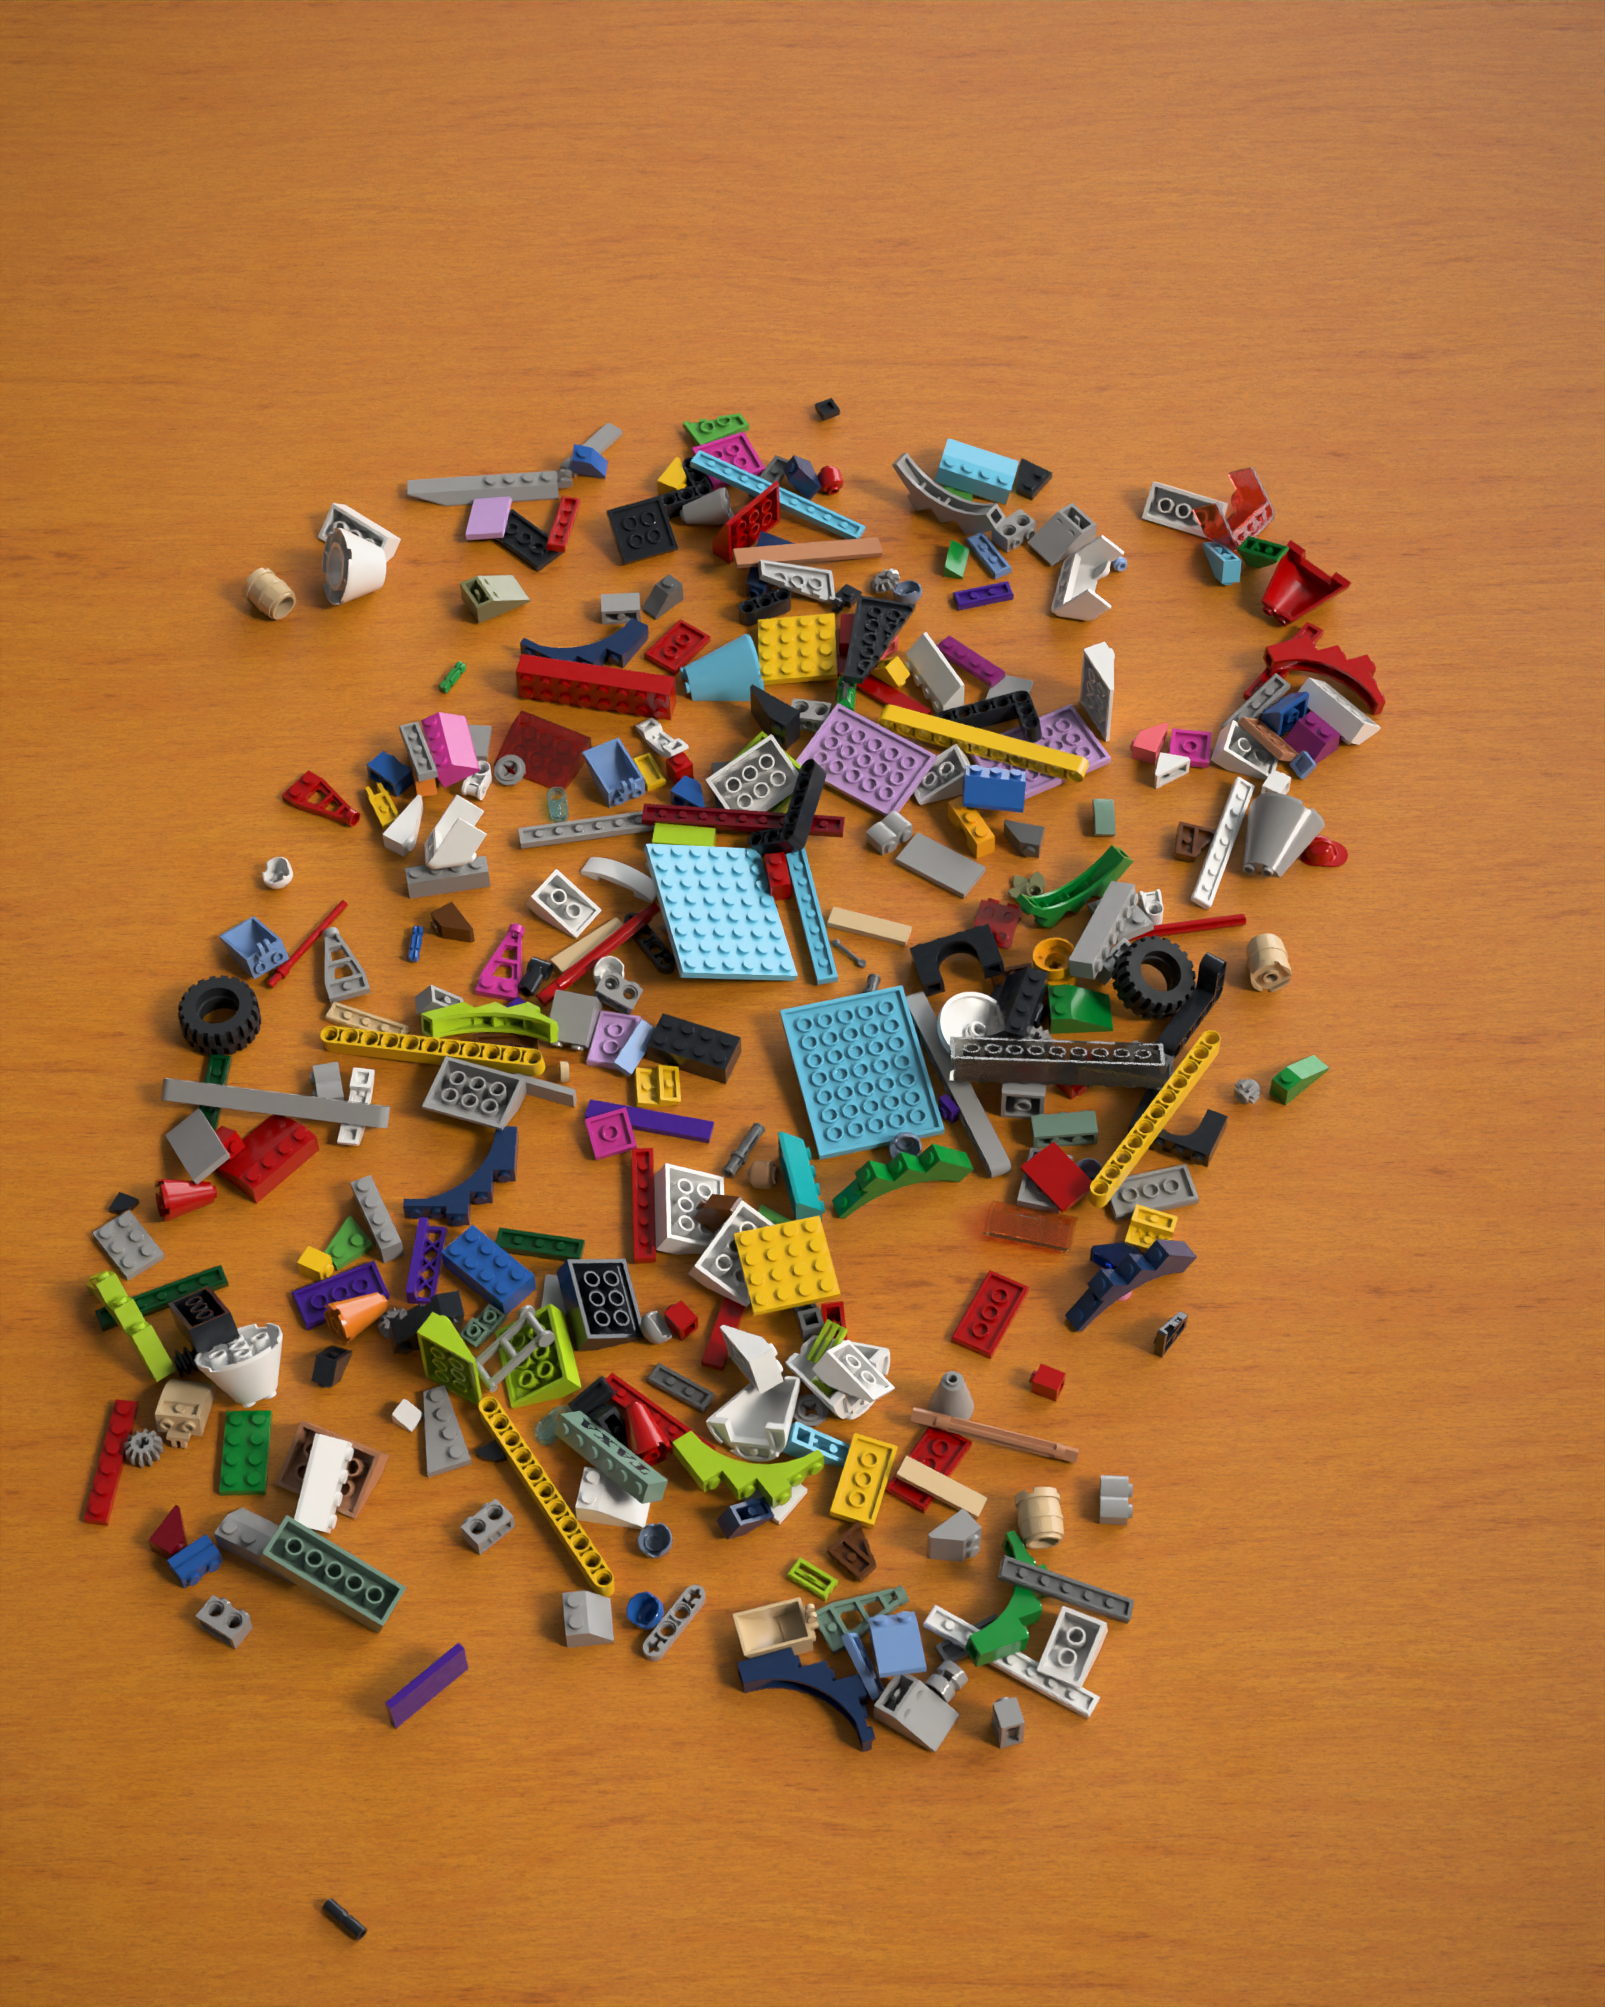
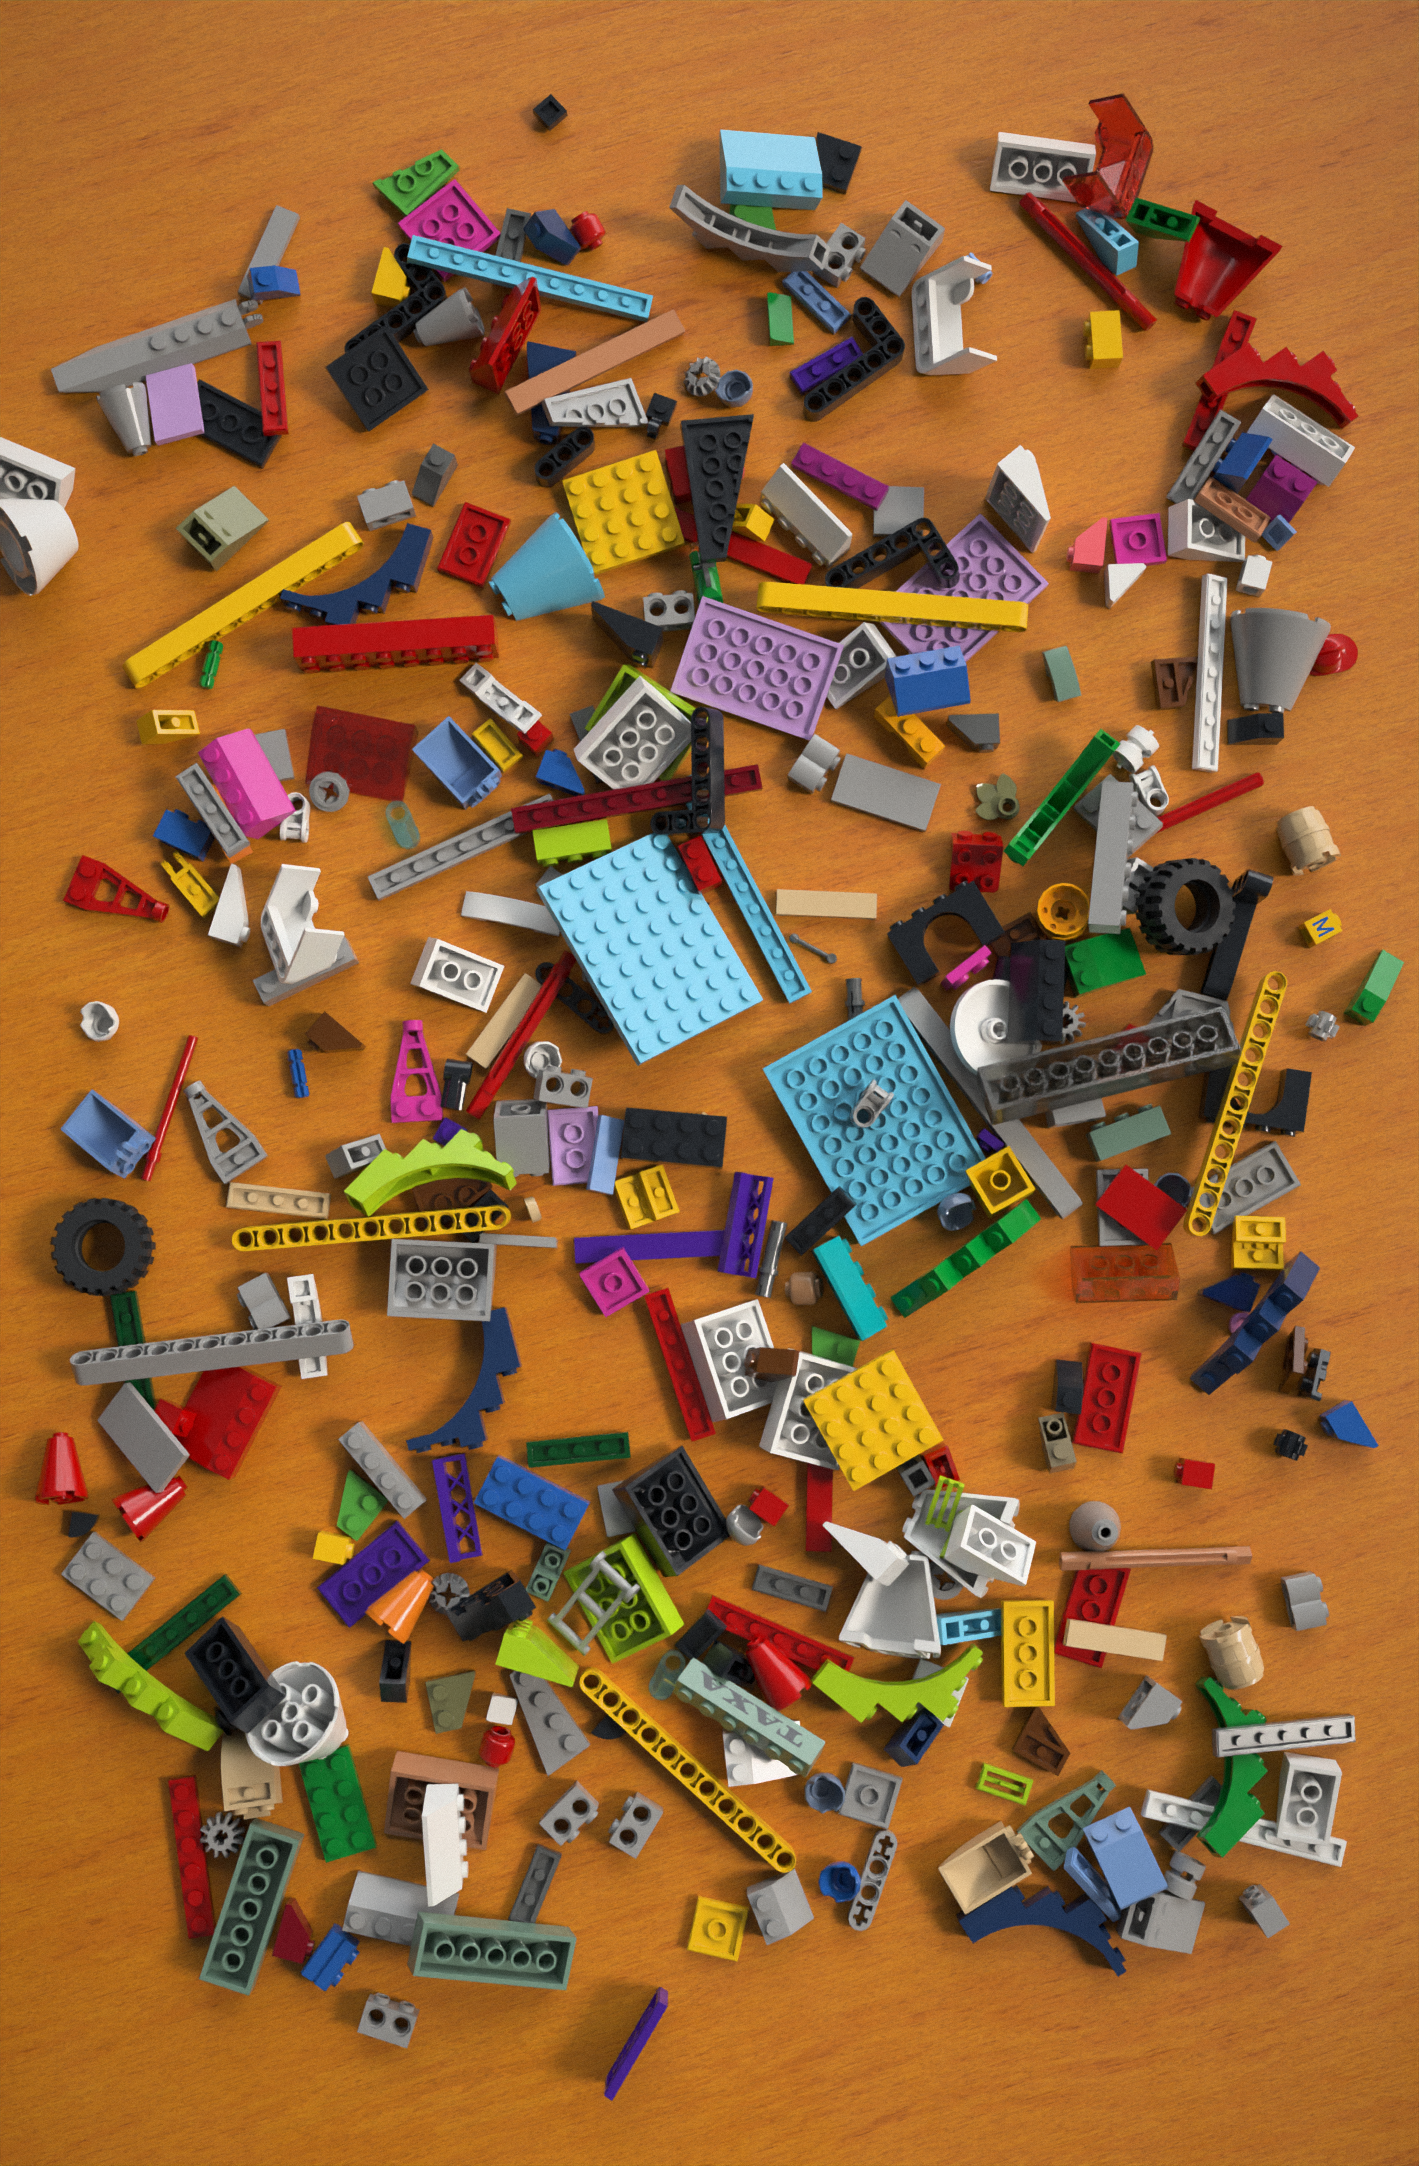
camera: 20 degrees left, 30 degrees up
none -> red cone [35,1432,88,1505]
none -> light grey cone [96,382,151,456]
none -> yellow beam [122,522,364,688]
none -> yellow slope [136,710,200,744]
none -> sand green brick [199,1818,305,1996]
none -> olive wing [425,1670,476,1734]
none -> red head [479,1726,515,1768]
none -> dark grey tile [508,1844,562,1923]
none -> light grey brick [539,1781,599,1846]
none -> yellow tile [687,1896,749,1962]
none -> dark purple fence [717,1172,774,1278]
none -> black tile [784,1186,857,1256]
none -> black beam [803,297,905,422]
none -> light grey tile [838,1762,903,1829]
none -> light grey piece [850,1079,894,1128]
none -> dark pink plate [941,945,991,991]
none -> yellow slope [965,1146,1036,1218]
none -> red piece [1019,192,1157,331]
none -> dark tan slope [1038,1413,1077,1474]
none -> black slope [1051,1359,1084,1414]
none -> yellow brick [1083,310,1123,369]
none -> white wheel [1112,725,1159,773]
none -> black slope [1227,713,1284,745]
none -> black gear [1273,1429,1308,1461]
none -> reddish brown wing [1279,1326,1308,1394]
none -> yellow brick [1298,909,1342,948]
none -> blue slope [1319,1400,1379,1448]

